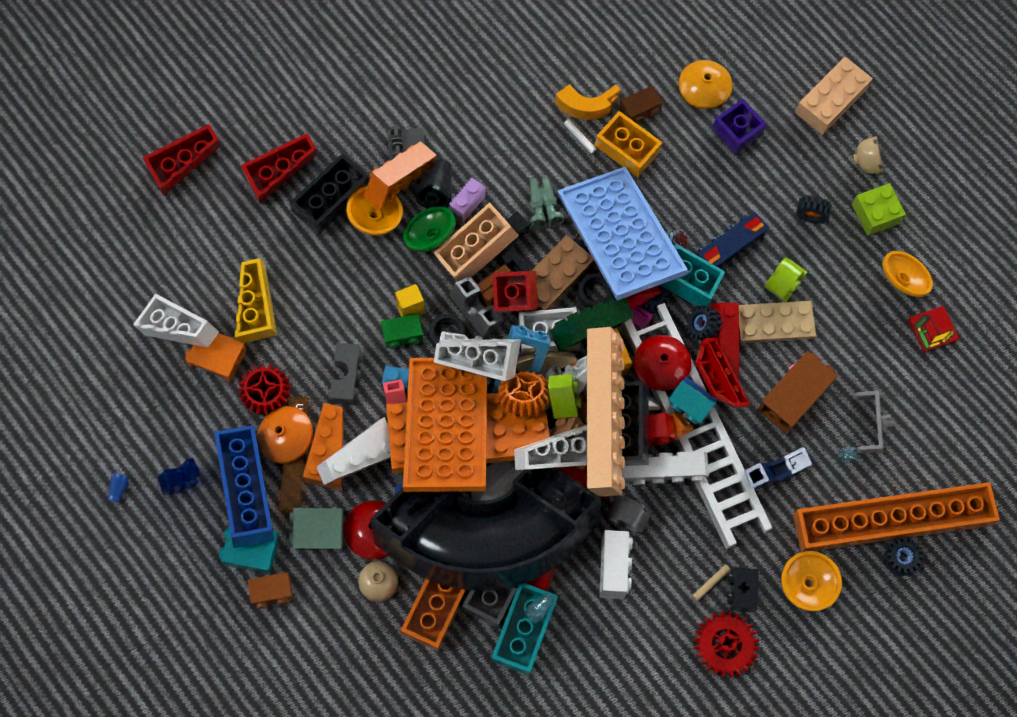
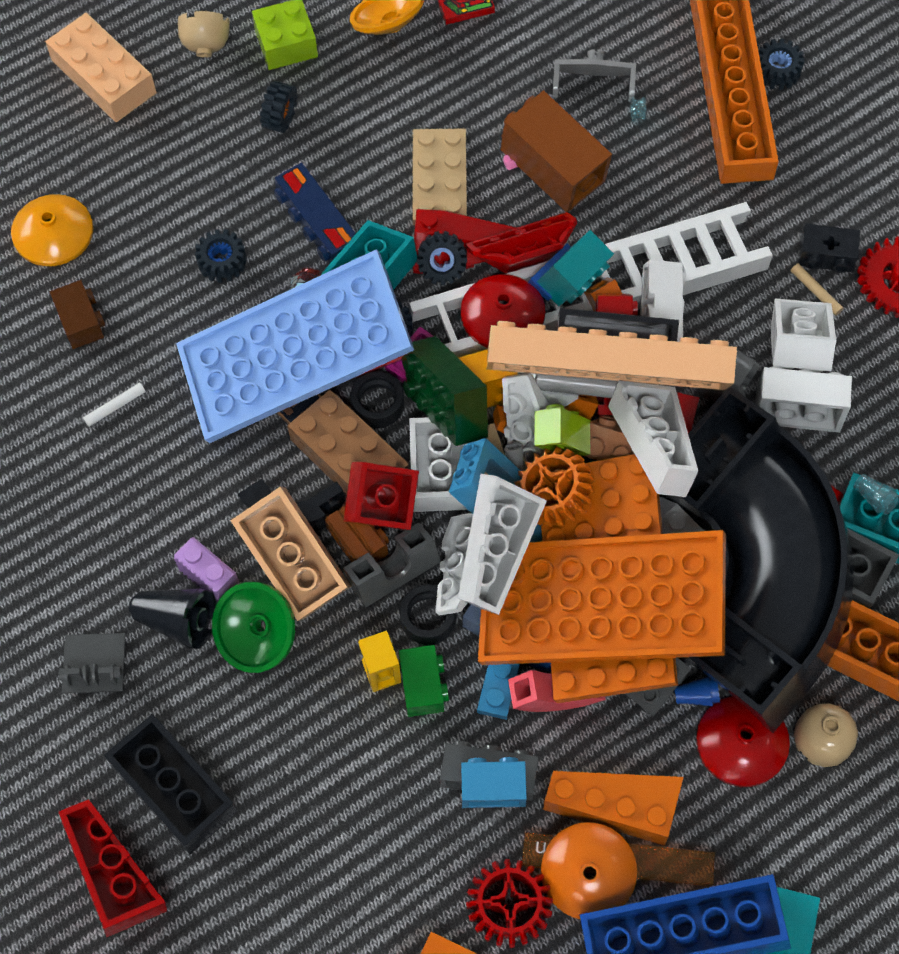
camera: 80 degrees left, 5 degrees down
yellow wedge [234,258,277,343] -> none
dark orange brick [248,572,293,609] -> none
sand green brick [289,508,344,549] -> none
white wedge [317,417,391,485] -> none
light orange dish [346,186,403,235] -> none
orange wedge [363,141,437,211] -> none
sand green piece [530,177,564,229] -> none
light orange arch [555,84,621,120] -> none
light orange brick [595,111,663,177] -> none
dark purple brick [712,99,767,154] -> none
dark blue arch [744,447,814,489] -> none
lime brick [764,257,808,302] -> none
light orange dish [781,551,842,612] -> none
none -> black bush [195,229,247,283]
none -> dark azure brick [461,757,527,808]
none -> white brick [771,299,836,373]

